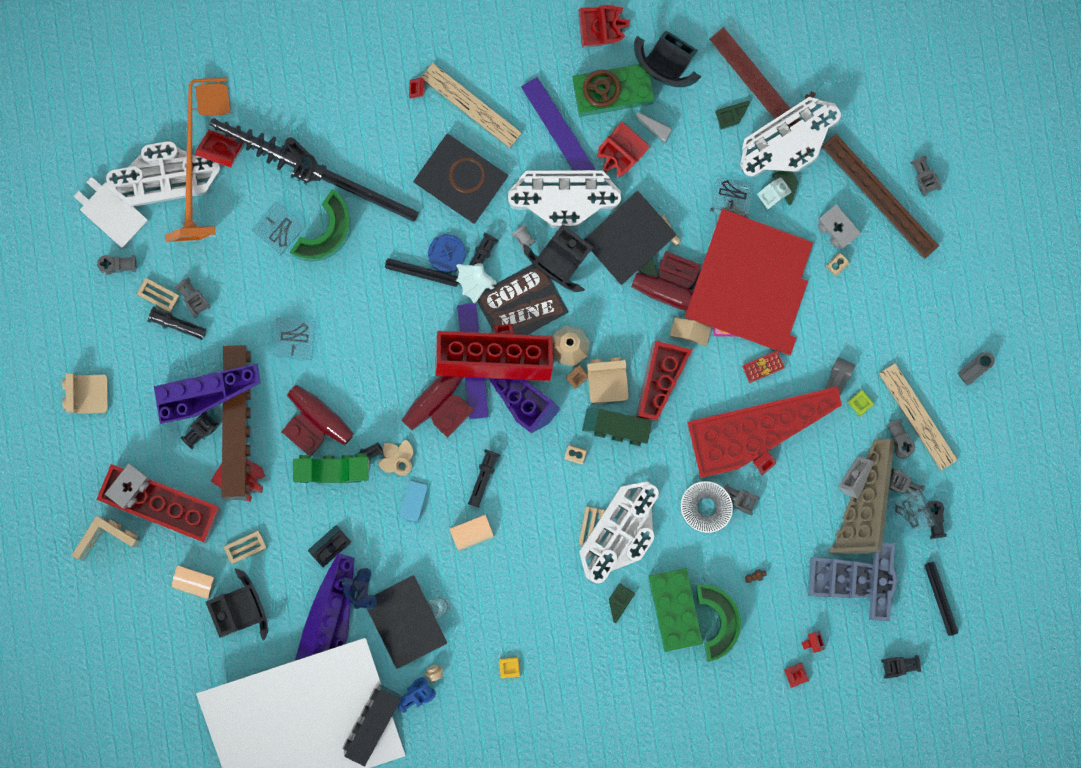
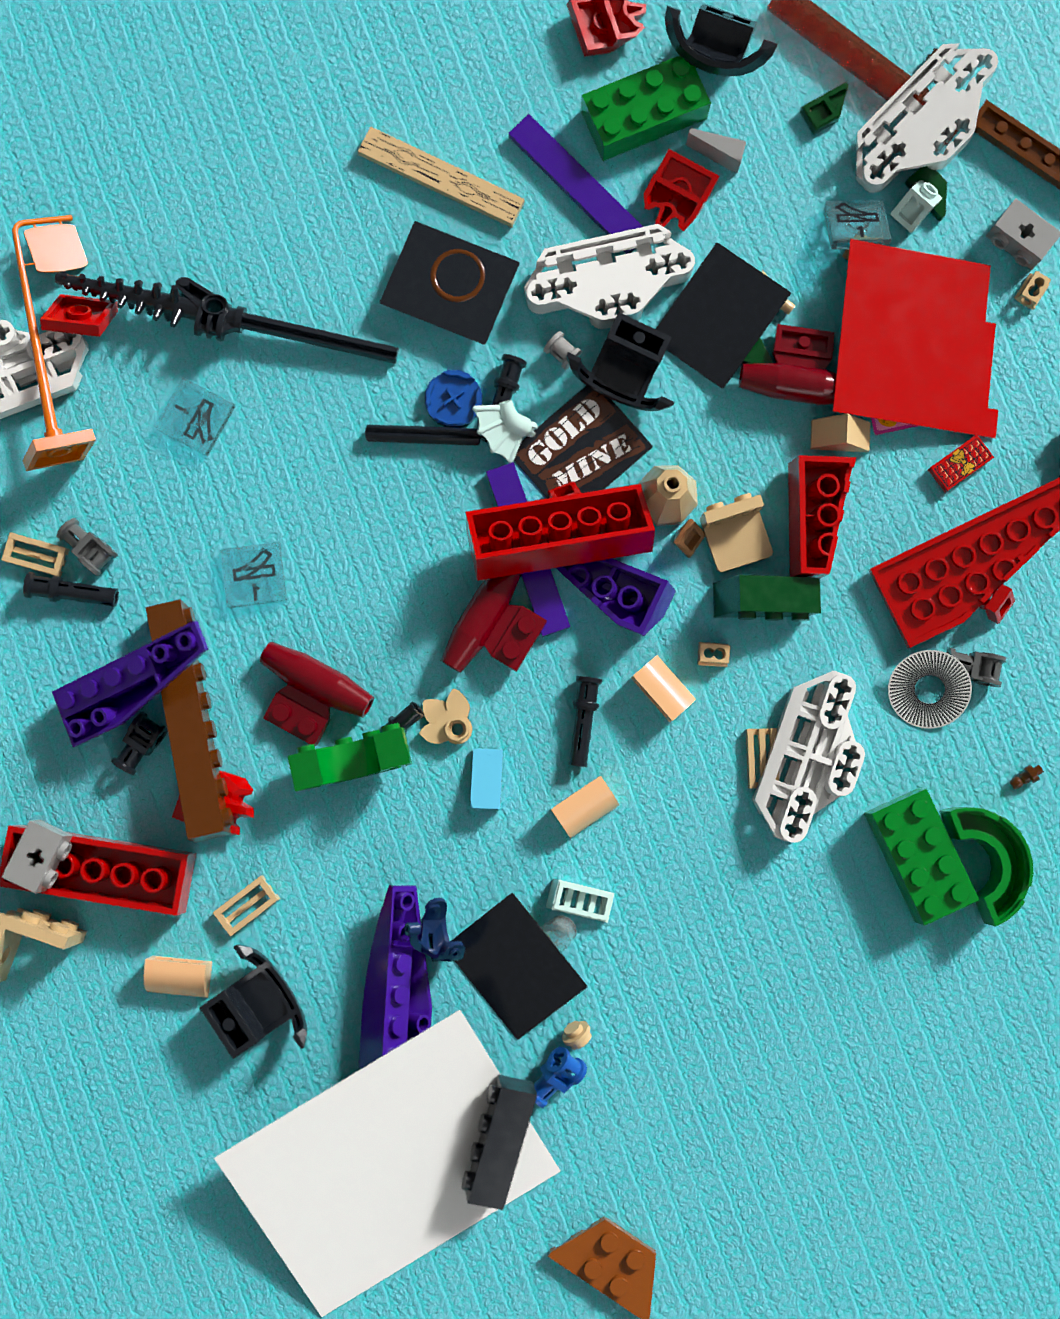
camera: 15 degrees left, 0 degrees up
green brick [290,189,351,261] -> none
black slope [308,525,351,567] -> none
red slope [409,77,426,99] -> none
yellow tile [499,657,520,679] -> none
reddish brown piece [583,70,621,107] -> none
dark green tile [609,583,635,623] -> none
none -> light aqua slope [546,878,614,923]
none -> light nougat brick [631,655,696,722]

